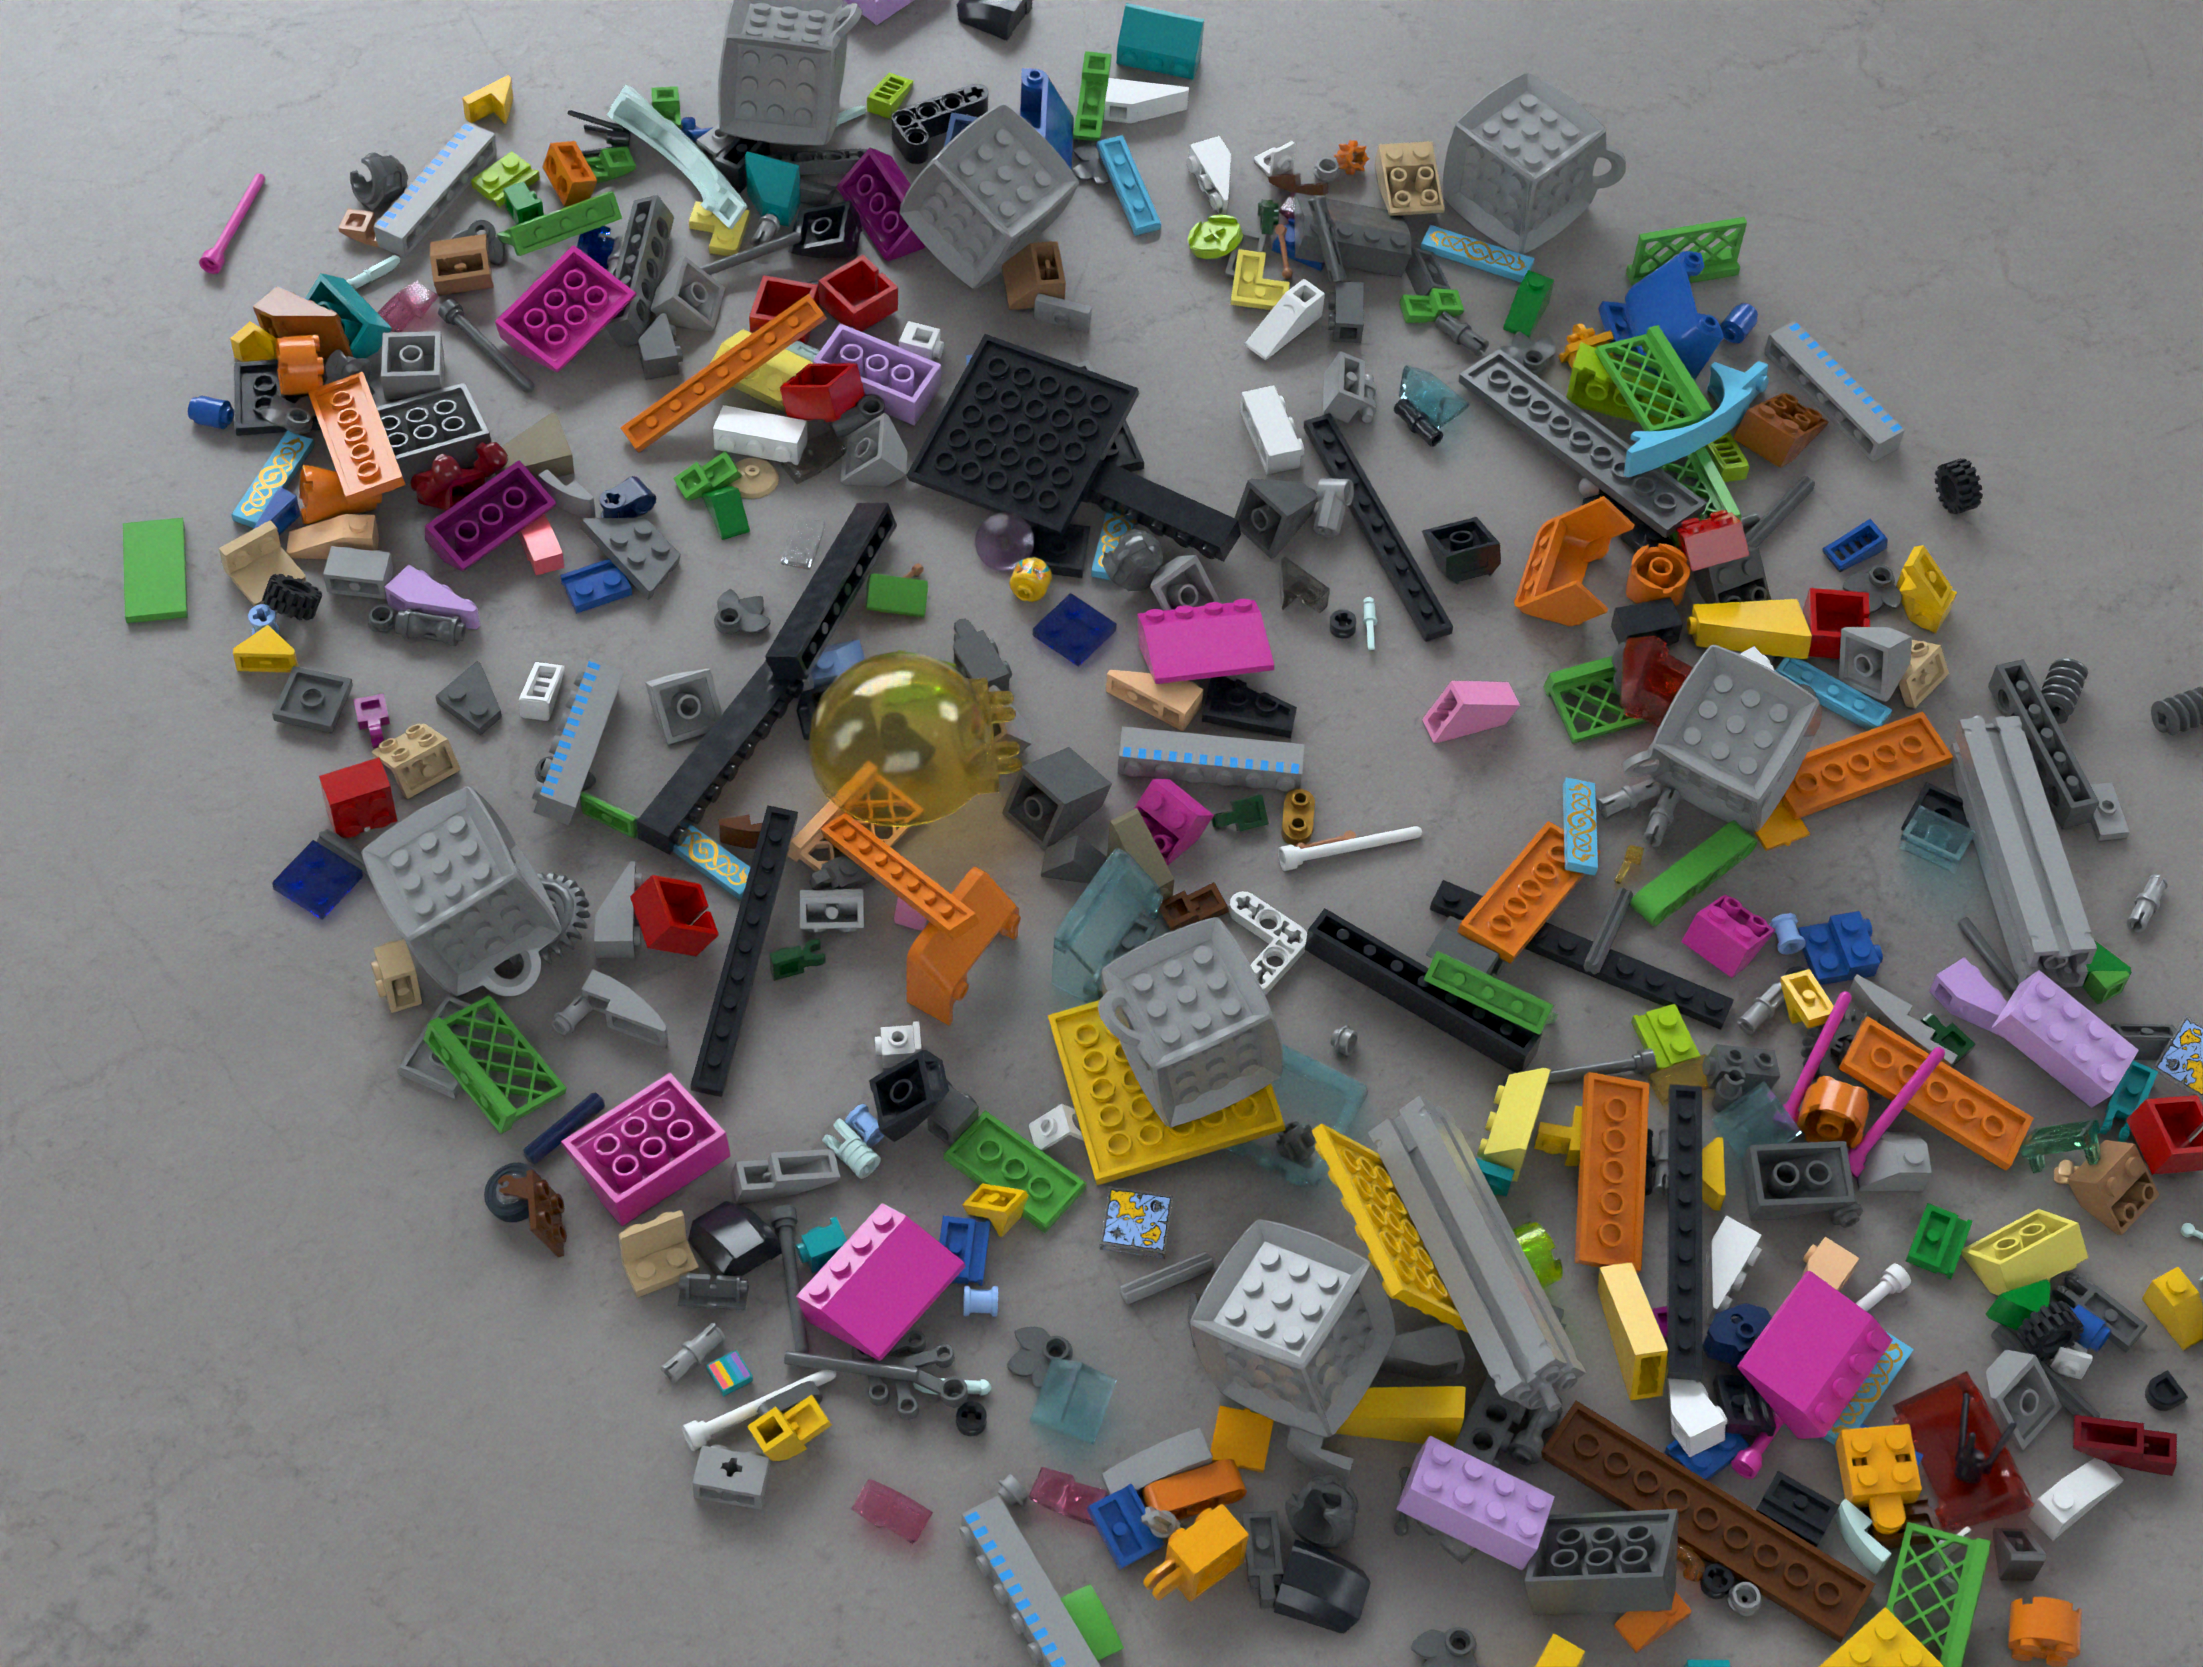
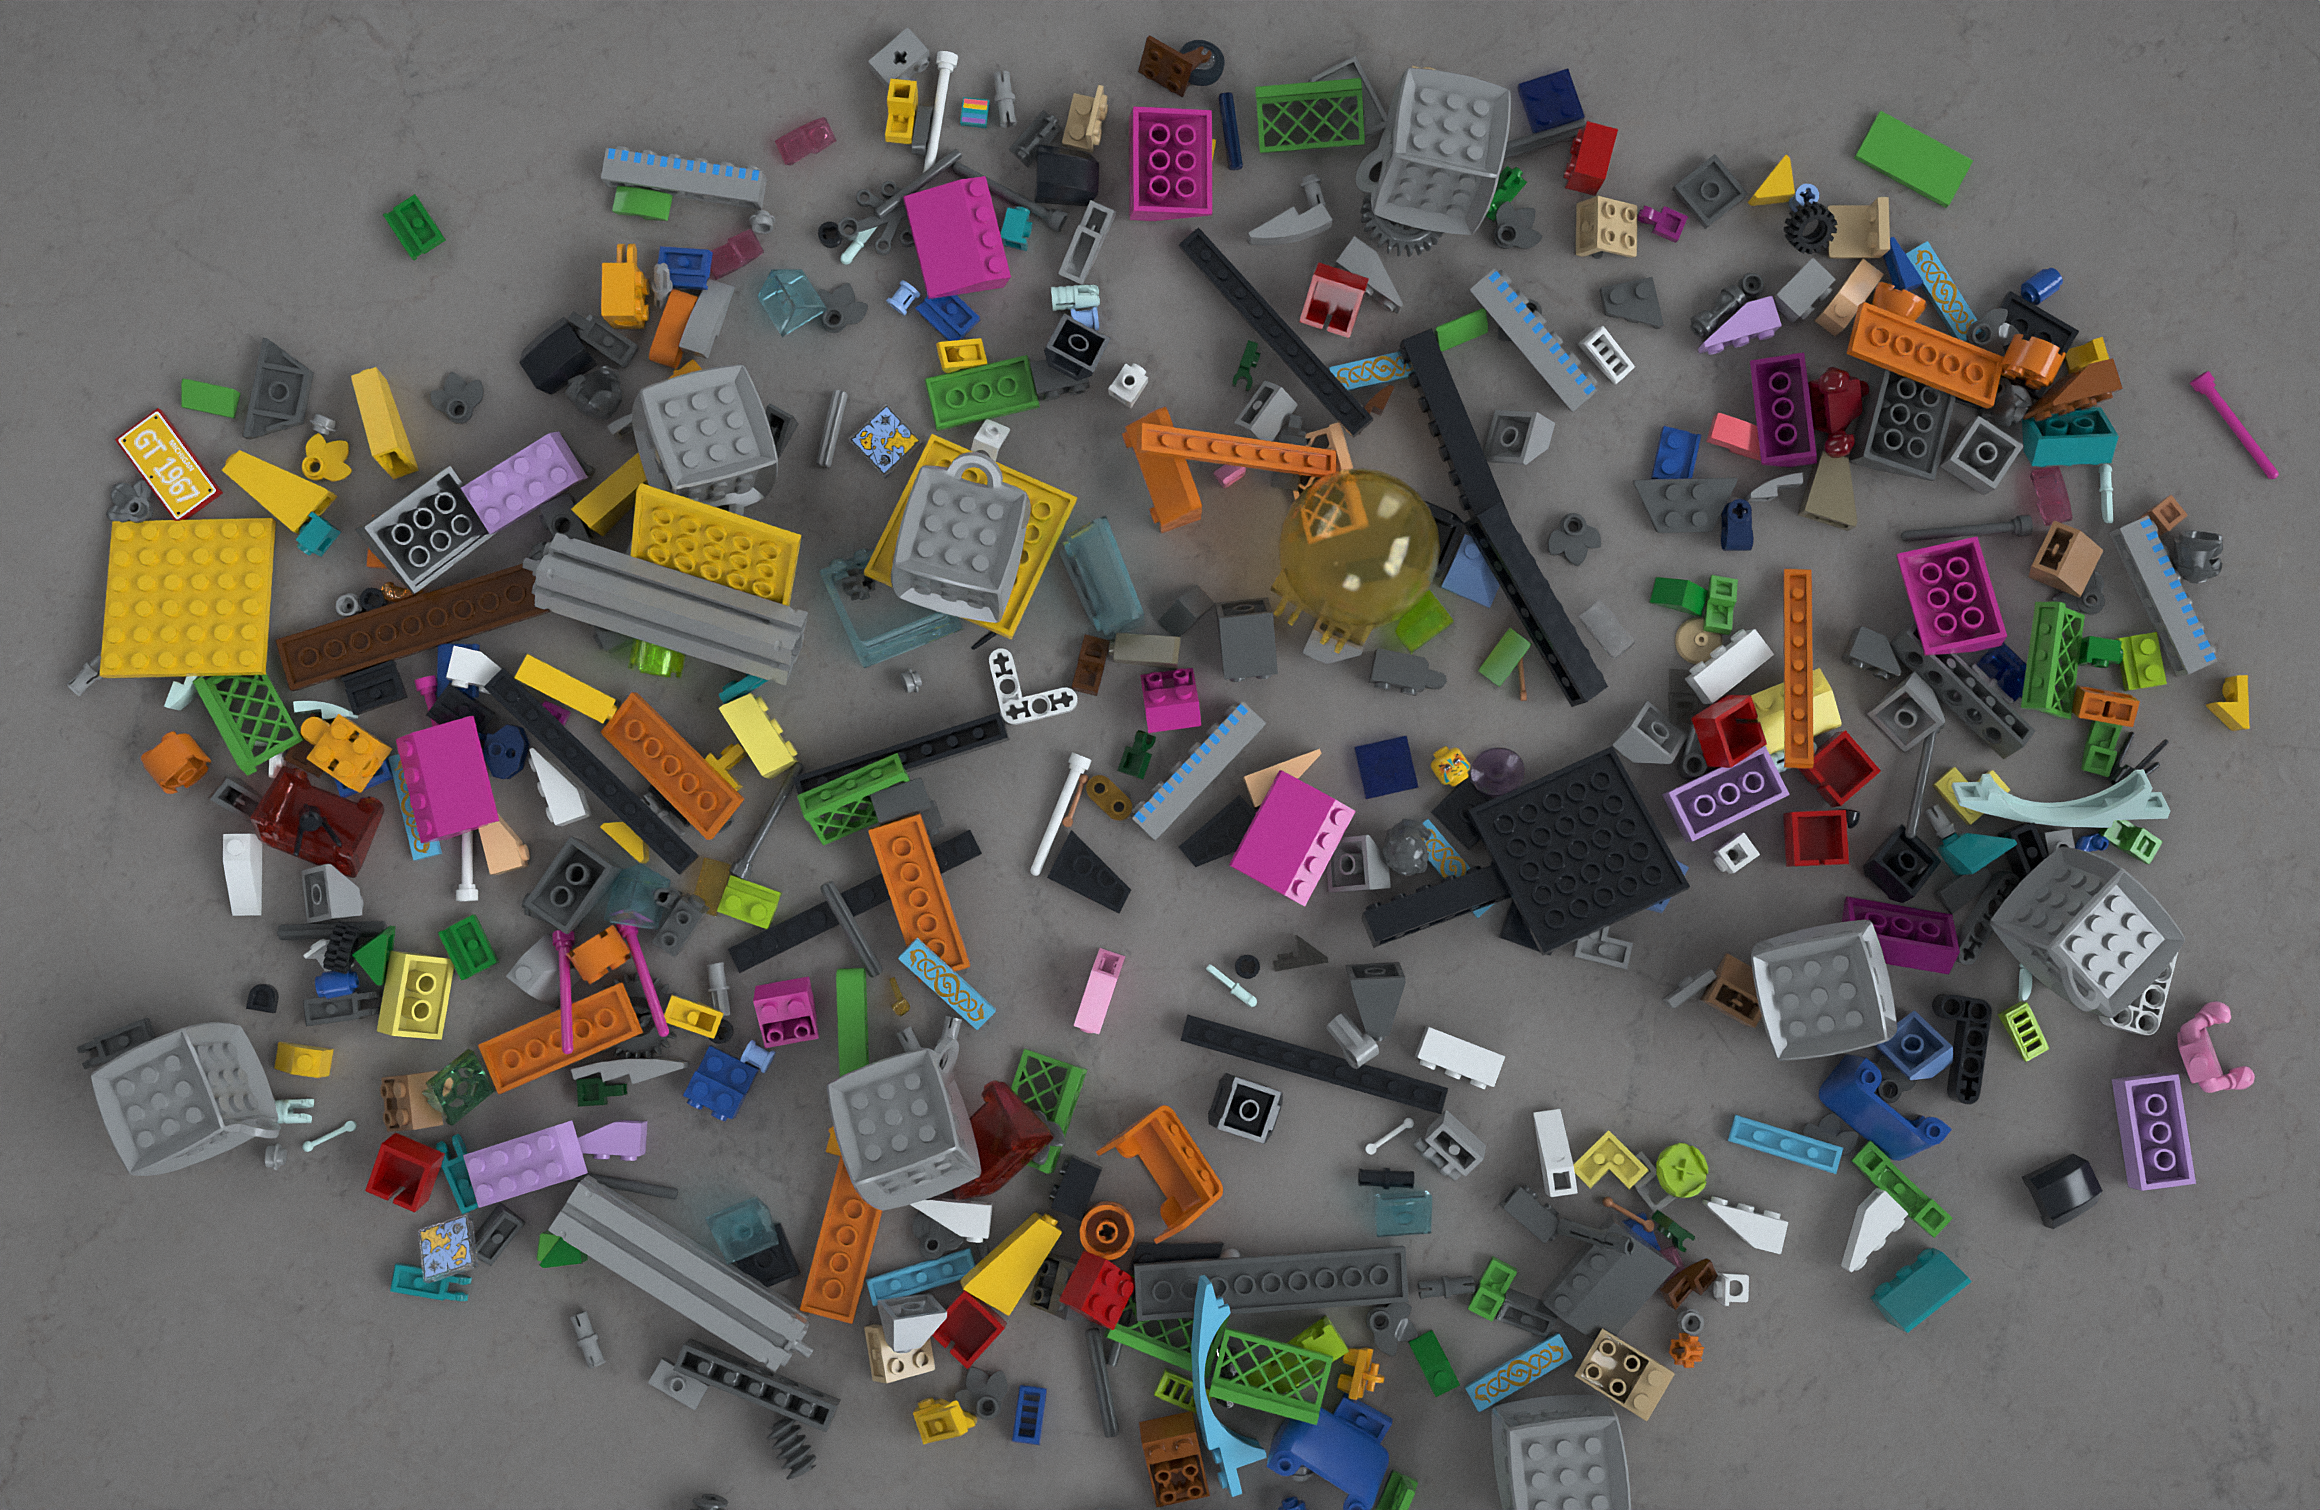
camera: 130 degrees right, 30 degrees up
dark red slope [2073,1415,2177,1476] -> none
none -> black wing [1047,830,1131,914]
none -> white hinge [1365,1118,1414,1155]

